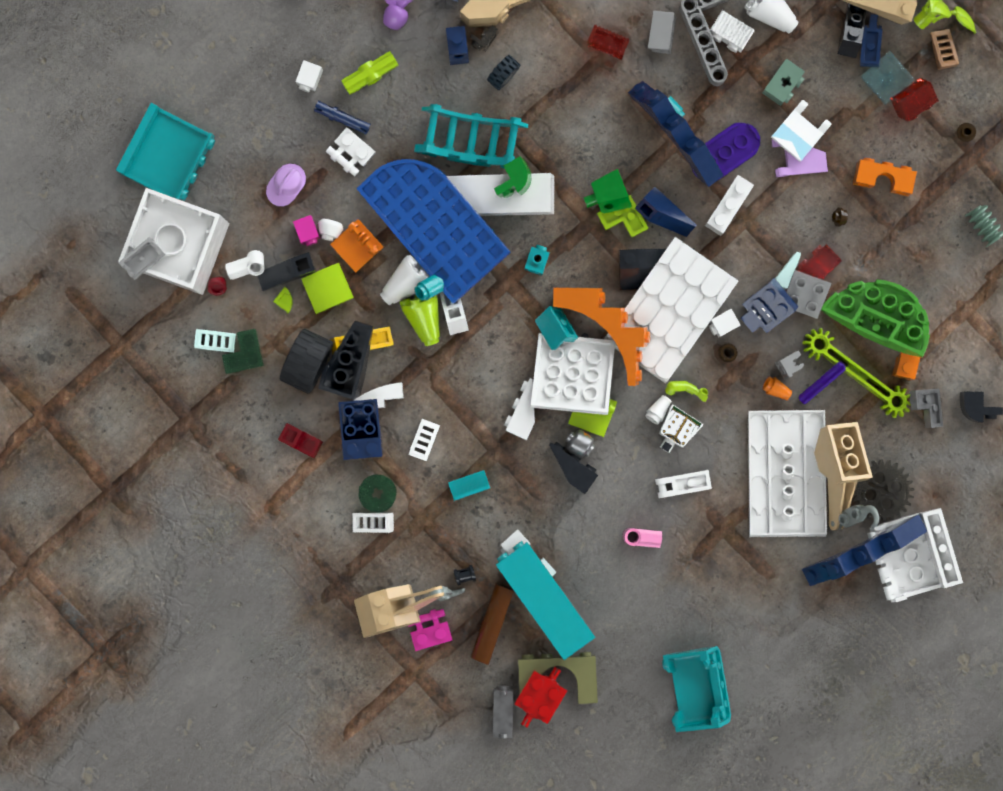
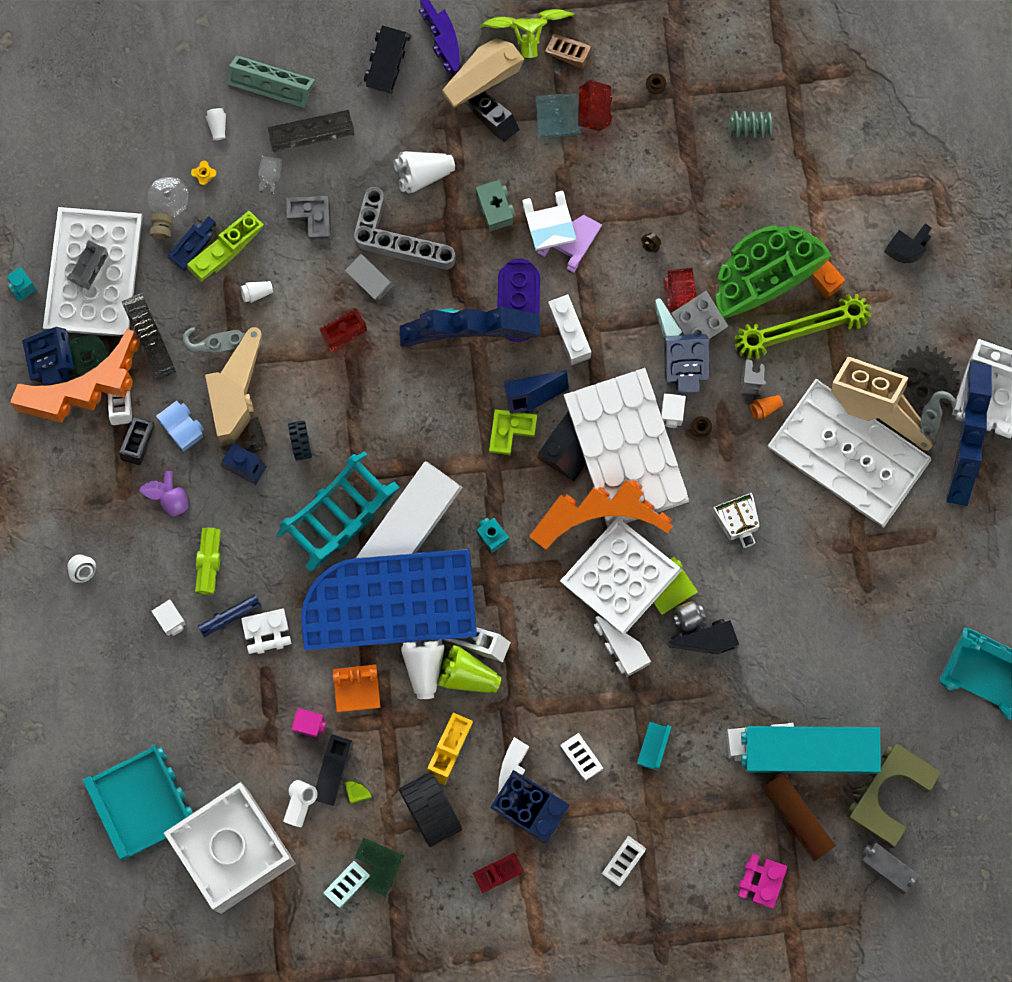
camera: 50 degrees left, 10 degrees down
light grey hinge [119,237,165,280] -> none
dark red tile [207,276,227,296] -> none
lavender piece [266,164,306,206] -> none
lime slope [301,263,354,314] -> none
white cone [318,219,344,241] -> none
black wedge [318,321,374,400] -> none
tan slope [354,584,465,638] -> none
clear green plate [358,474,397,513] -> none
teal brick [414,275,444,300] -> none
black bush [454,565,476,586] -> none
green brick [494,156,532,198] -> none
red plate [514,667,568,728] -> none
teal panel [535,306,579,350] -> none
green torso [584,169,632,214] -> none
bright pink piece [622,528,662,548] -> none
white cone [646,395,672,425] -> none
white plate [655,470,712,498] -> none
lime arm [665,381,708,402] -> none
white brick [710,10,755,53] -> none
dark purple axle [799,362,846,404] -> none
orange arch [853,158,917,196] -> none
dark blue hinge [860,14,883,67] -> none
flat silver plate [909,389,943,428] -> none

